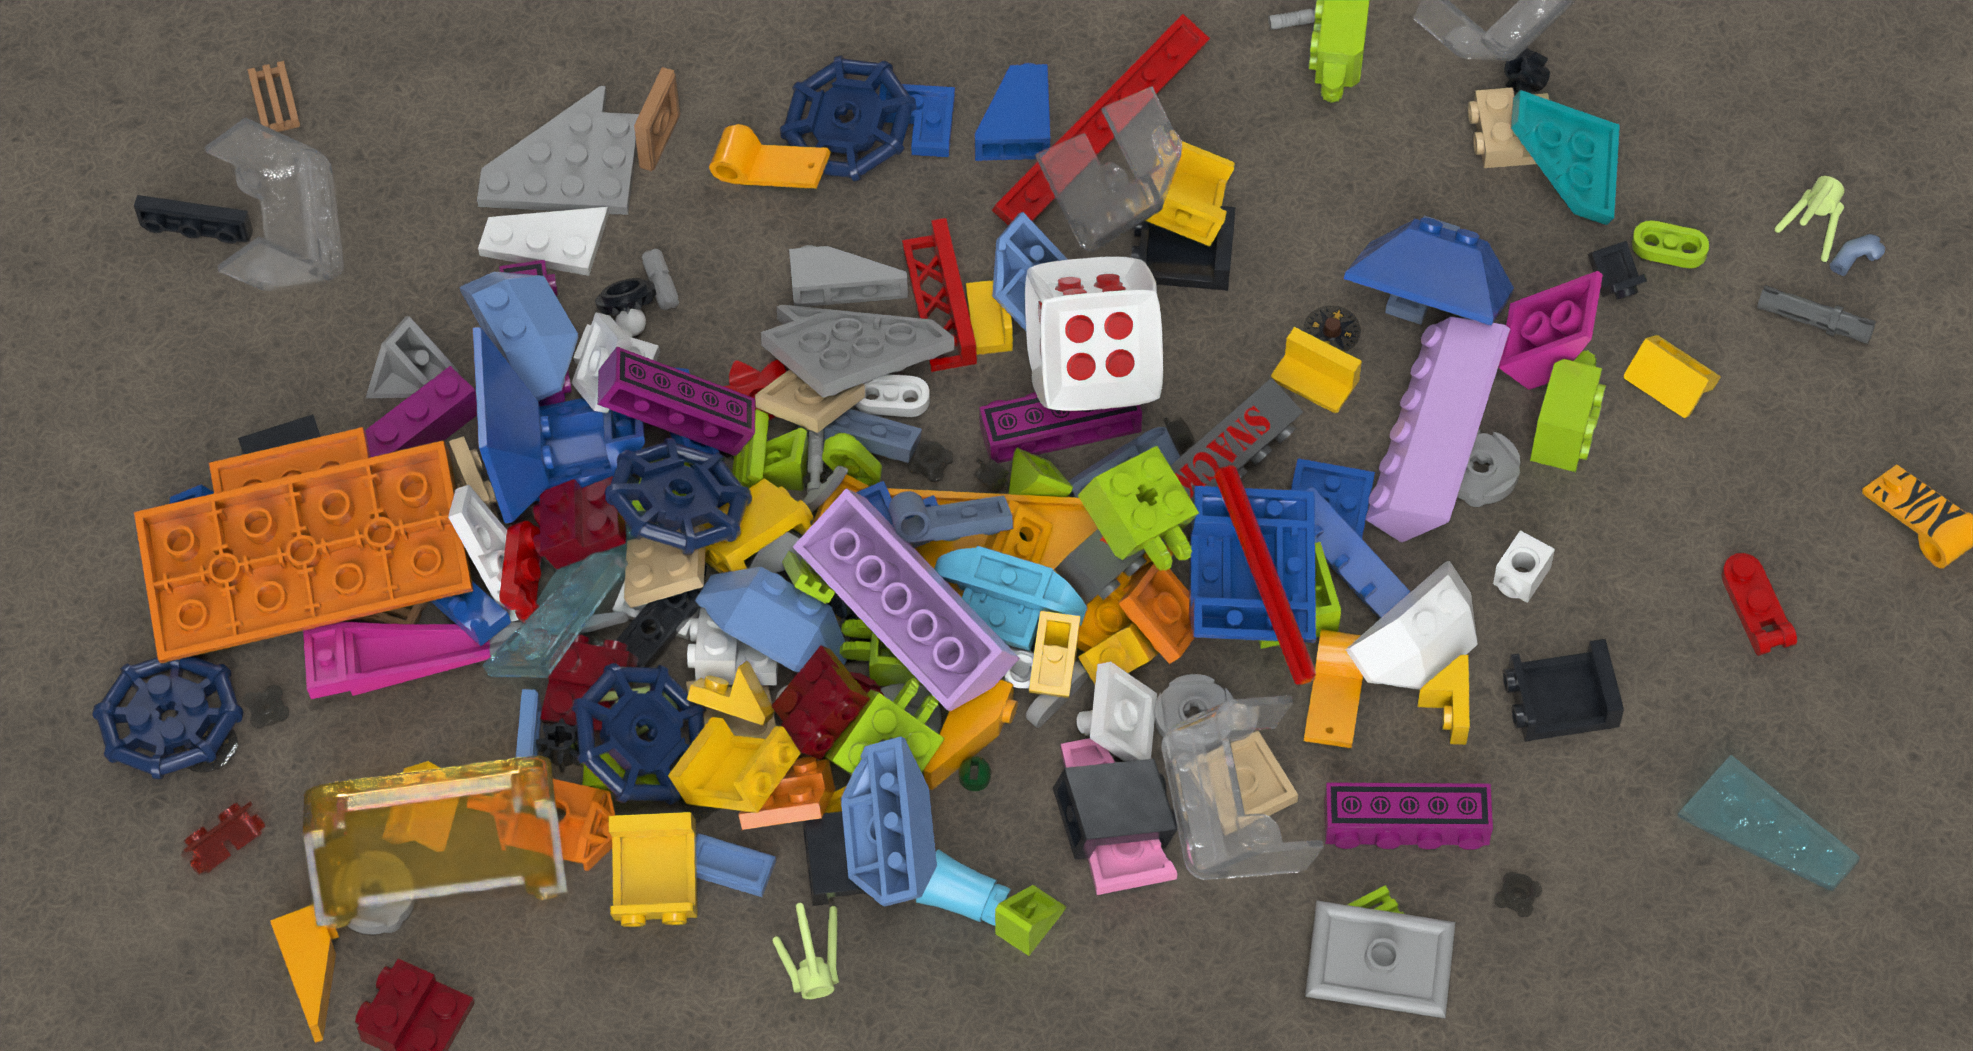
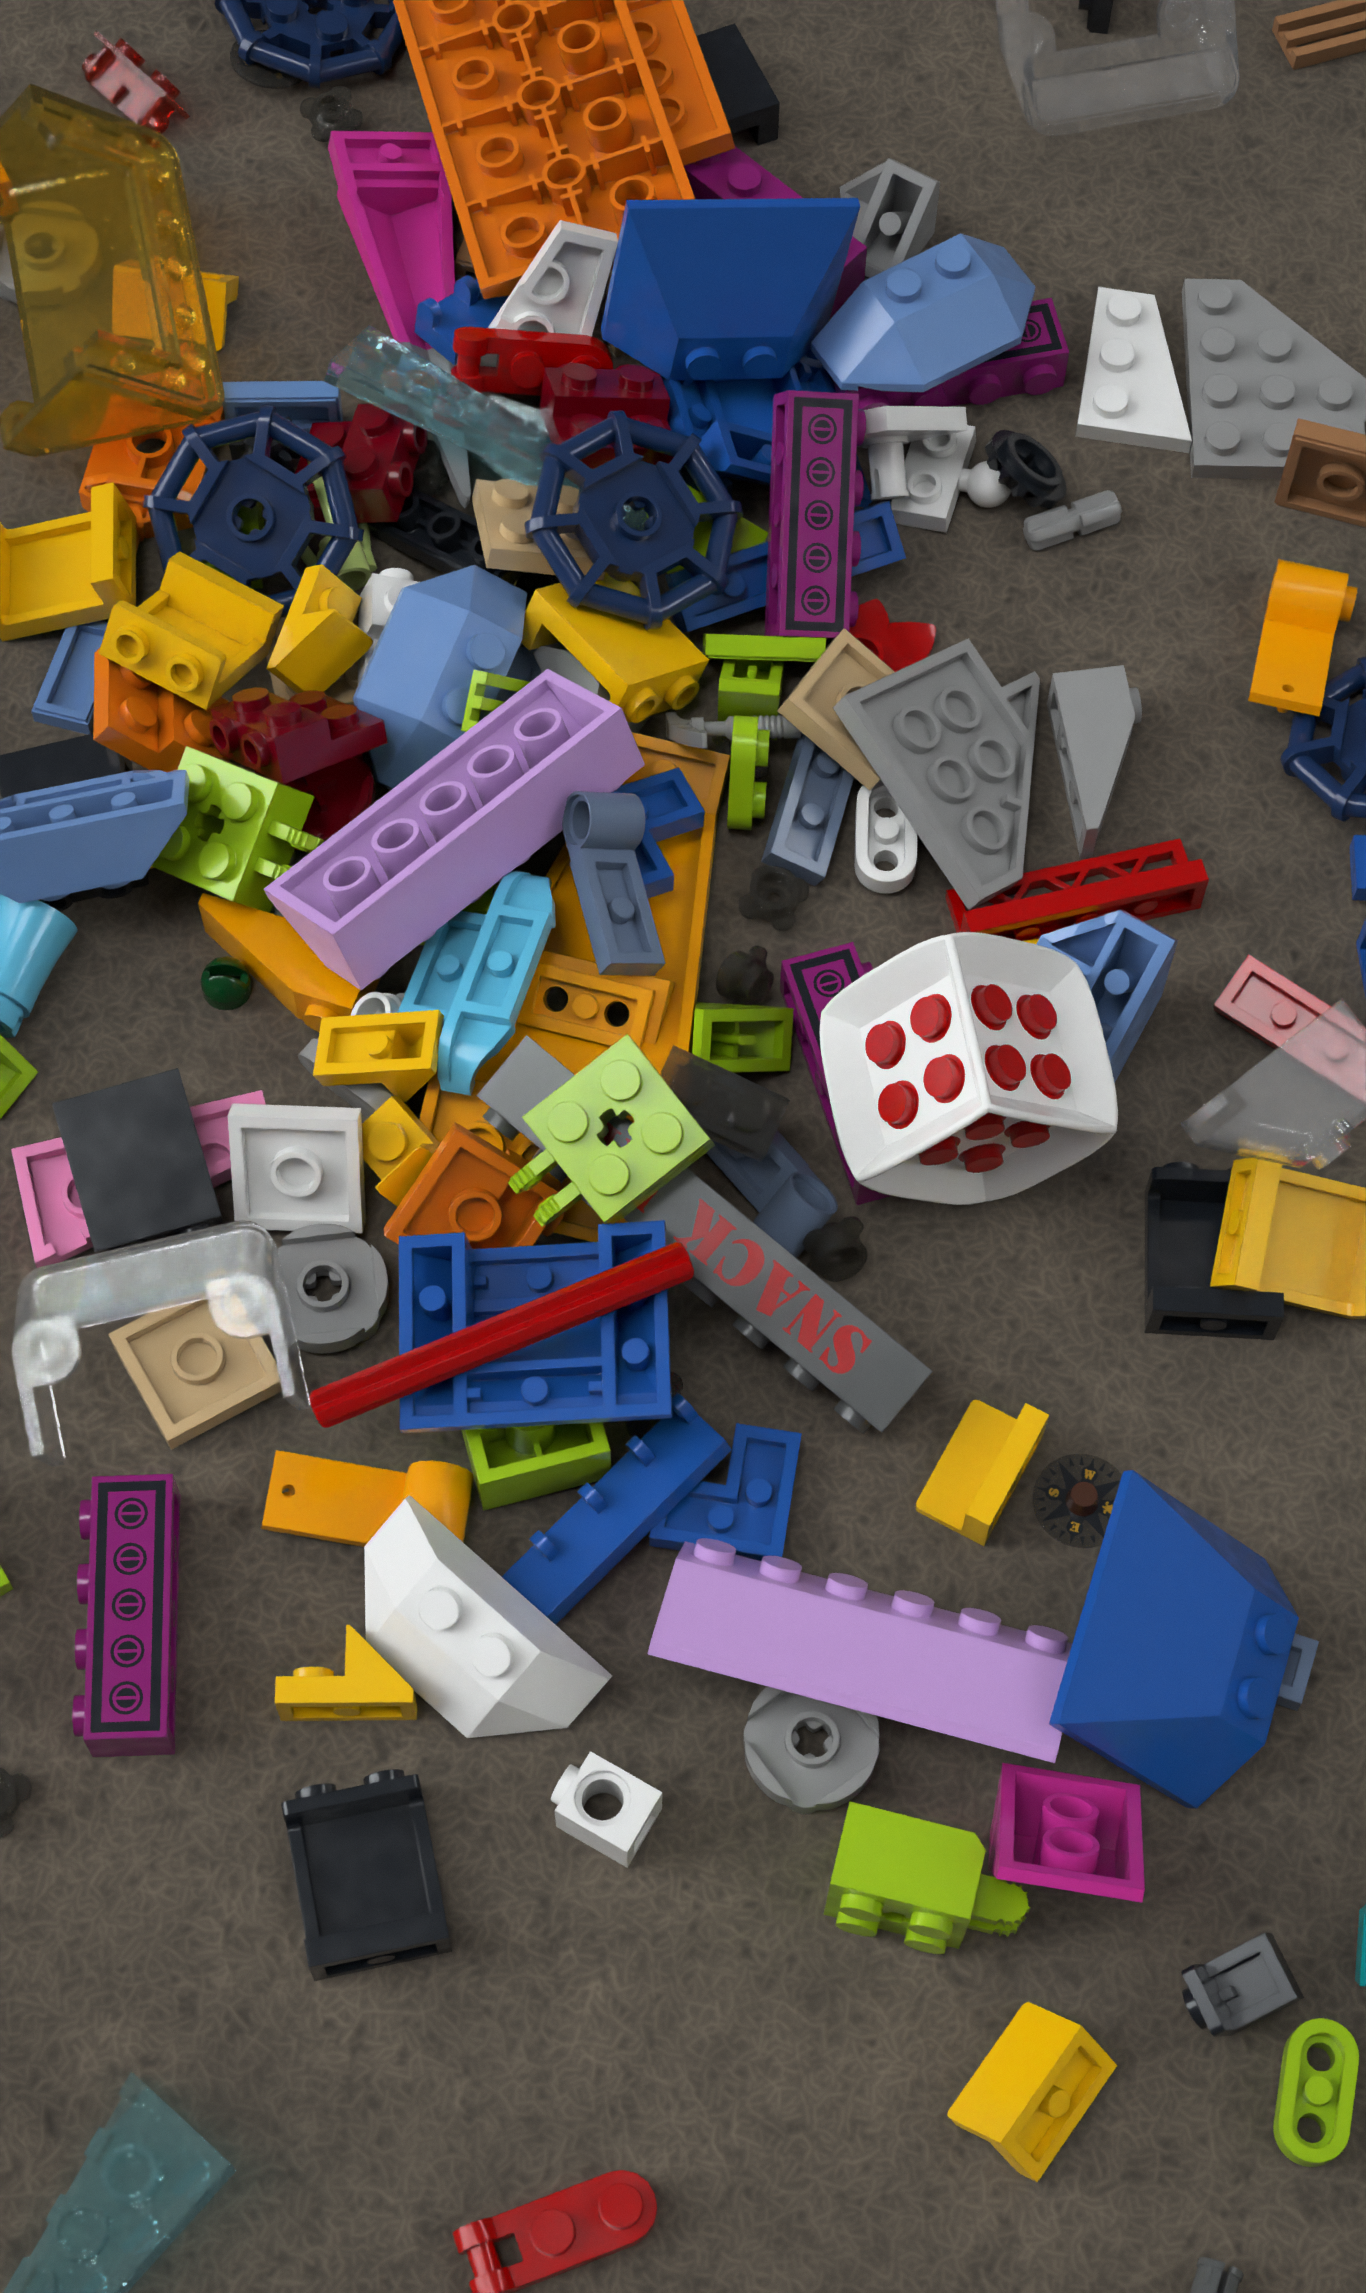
camera: 85 degrees right, 5 degrees up
none -> clear smoke plate [659,1045,790,1162]

